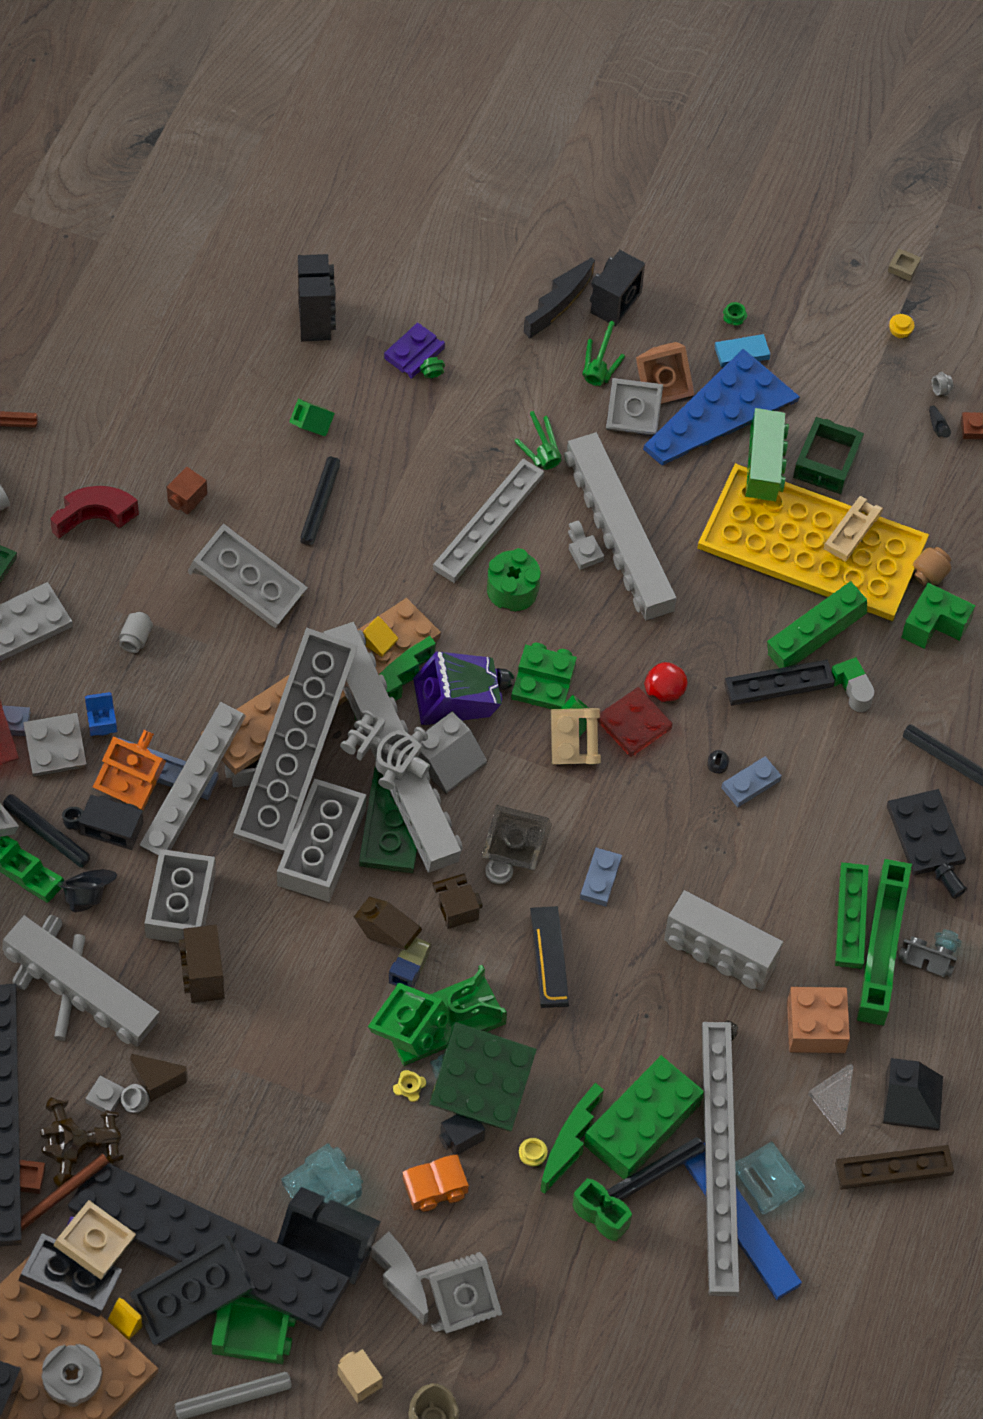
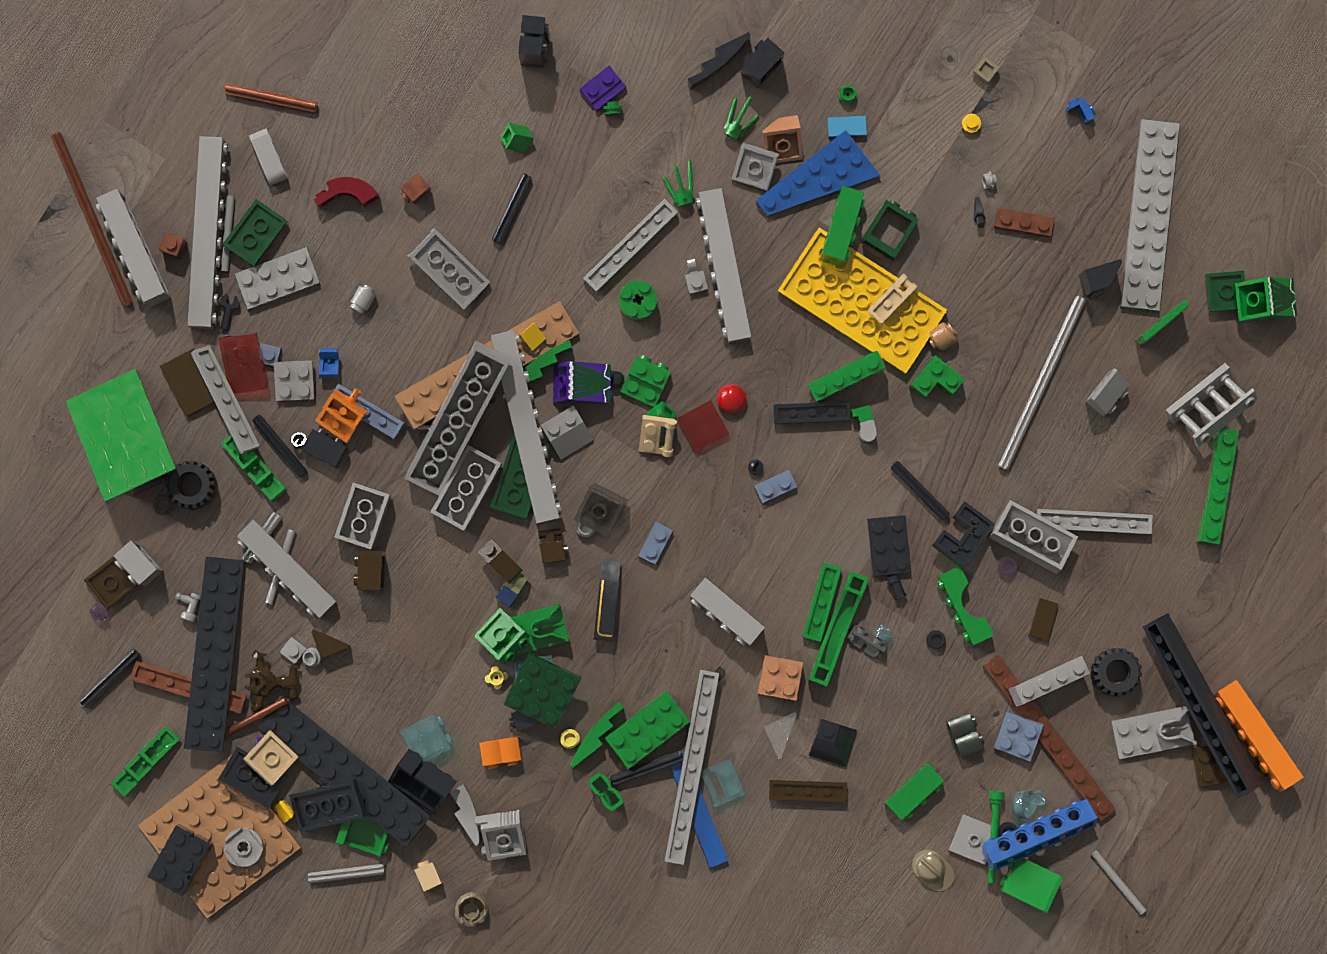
camera: 10 degrees right, 25 degrees up
black piece [58,869,117,912] -> none
light grey plate [140,702,246,856] -> none
light grey piece [340,710,430,789] -> none

